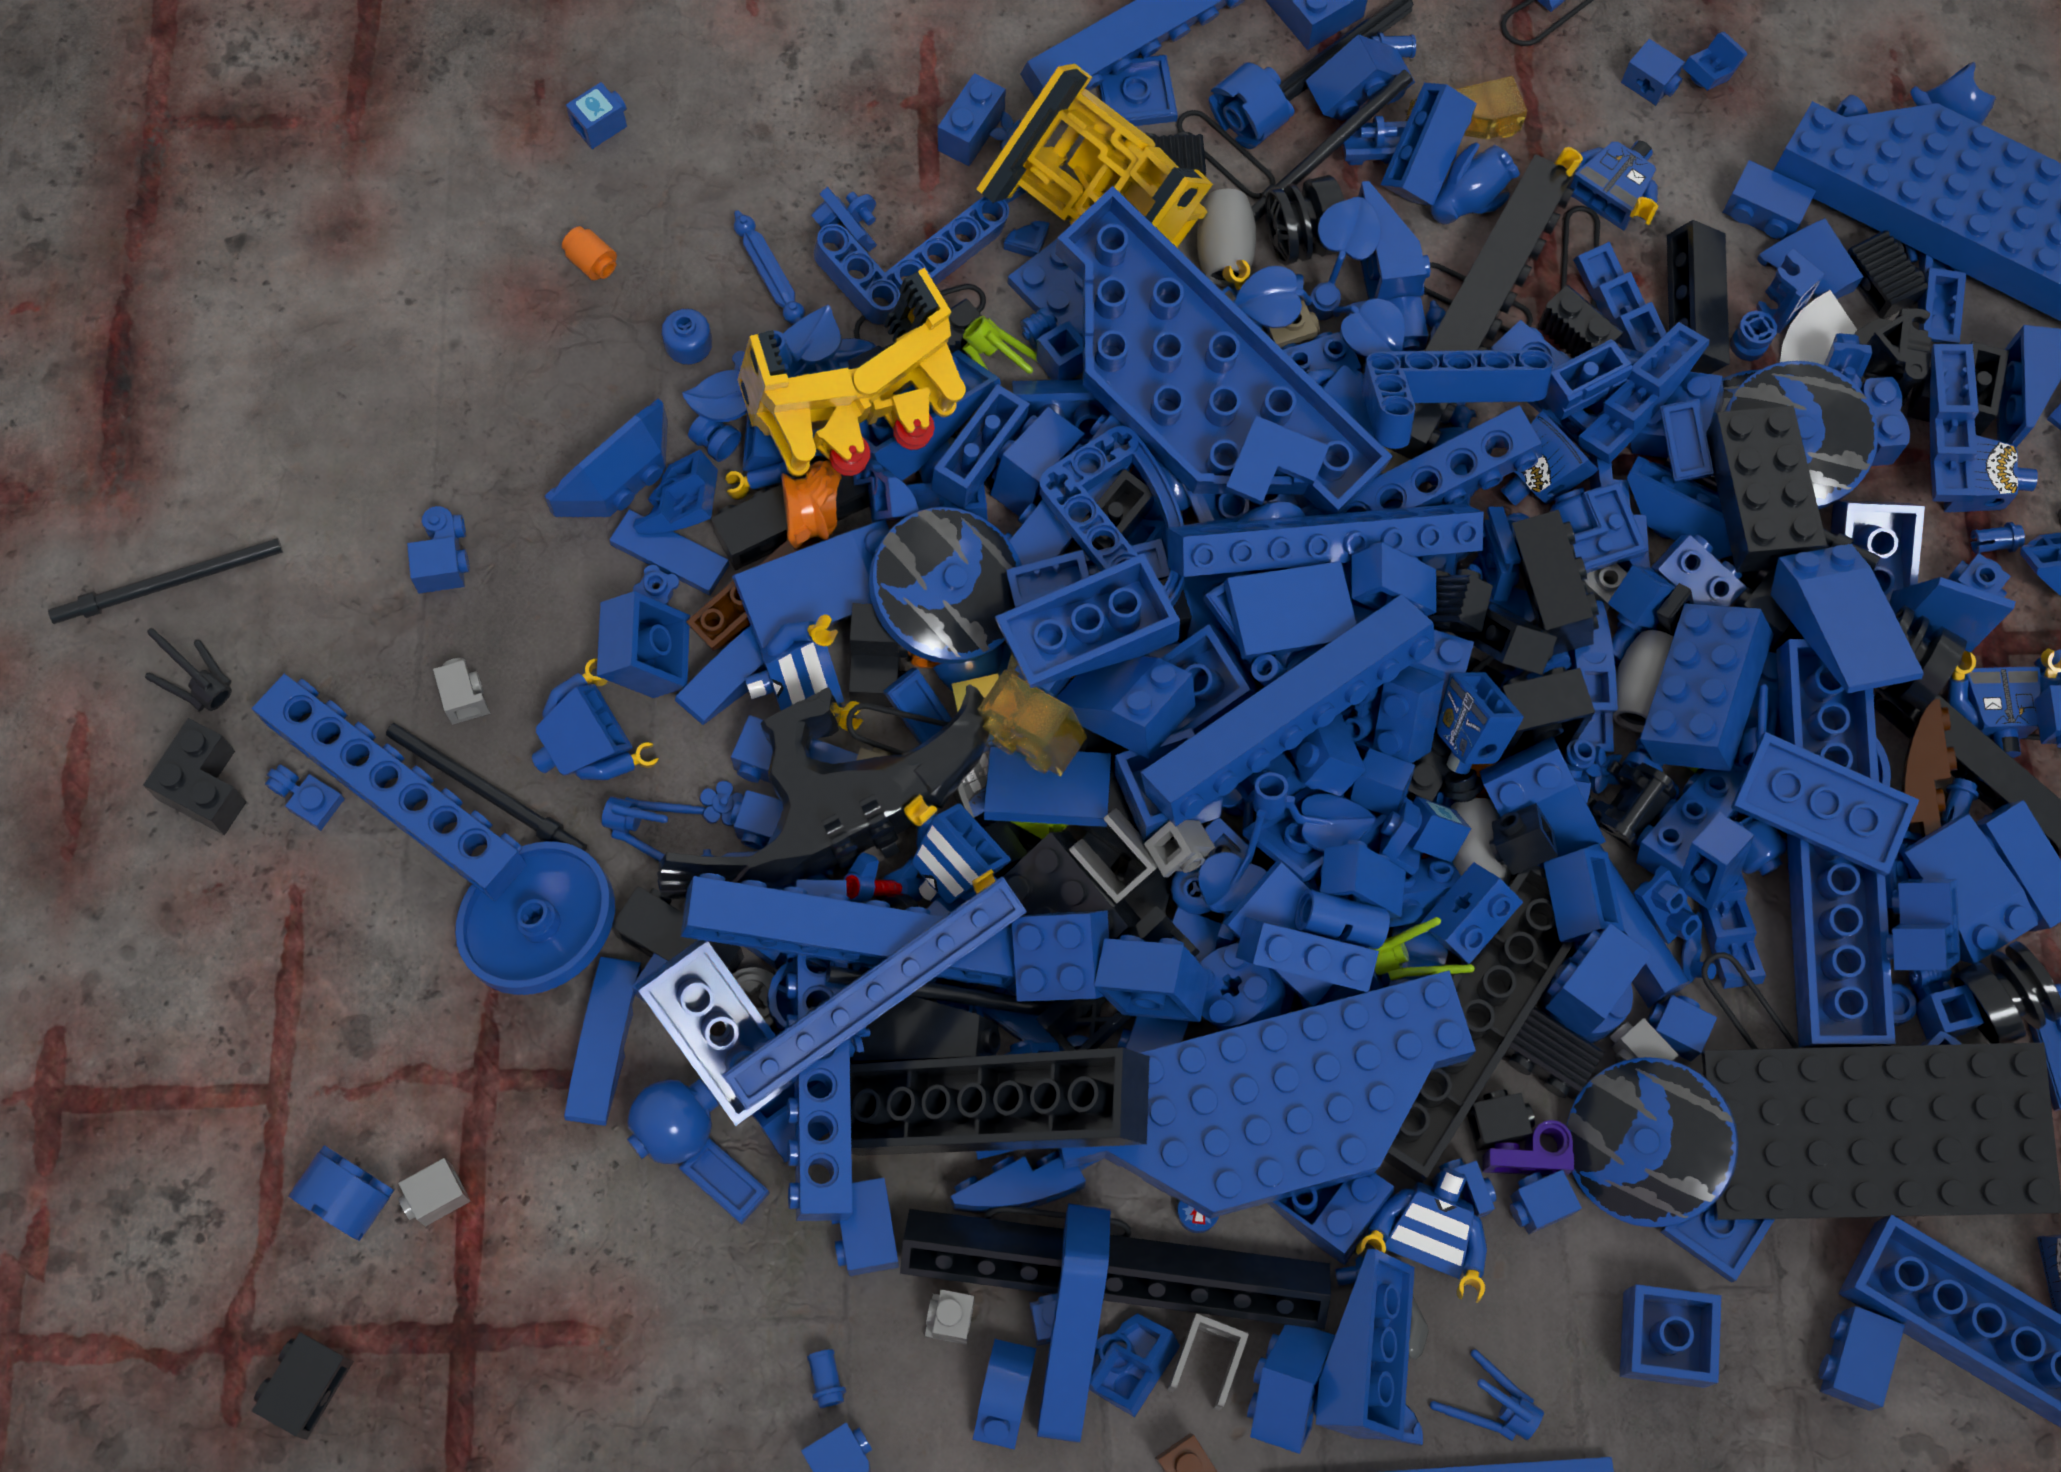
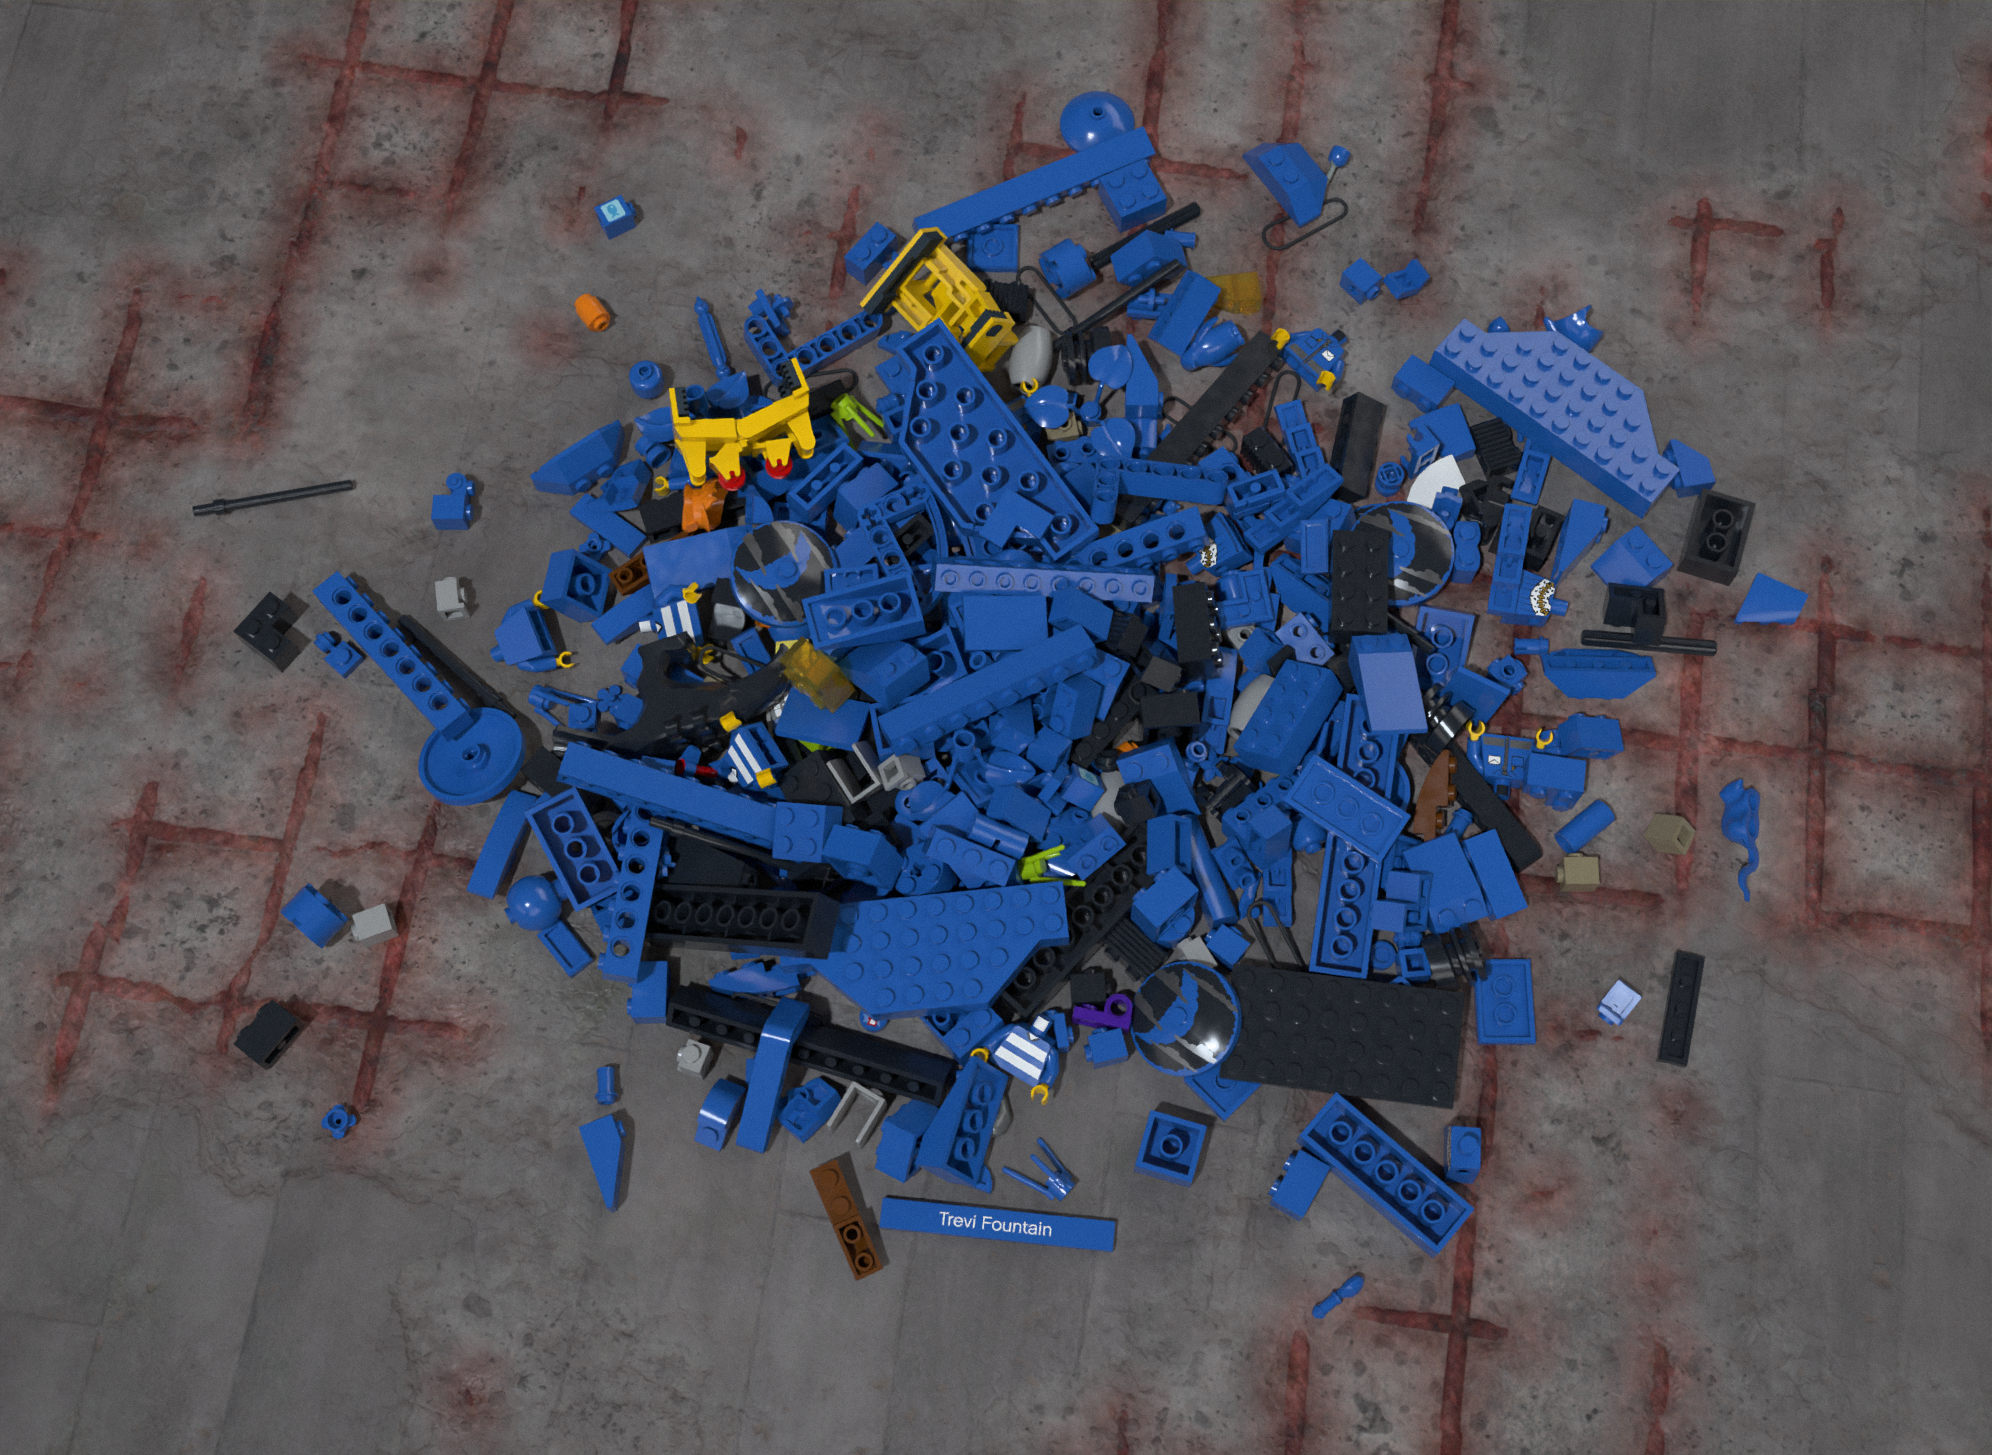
camera: 15 degrees right, 0 degrees up
black plant [145,628,232,712] -> none
blue tile [722,877,1027,1111] -> none
blue torso [1437,672,1524,774] -> none
none -> blue plate [568,703,598,732]

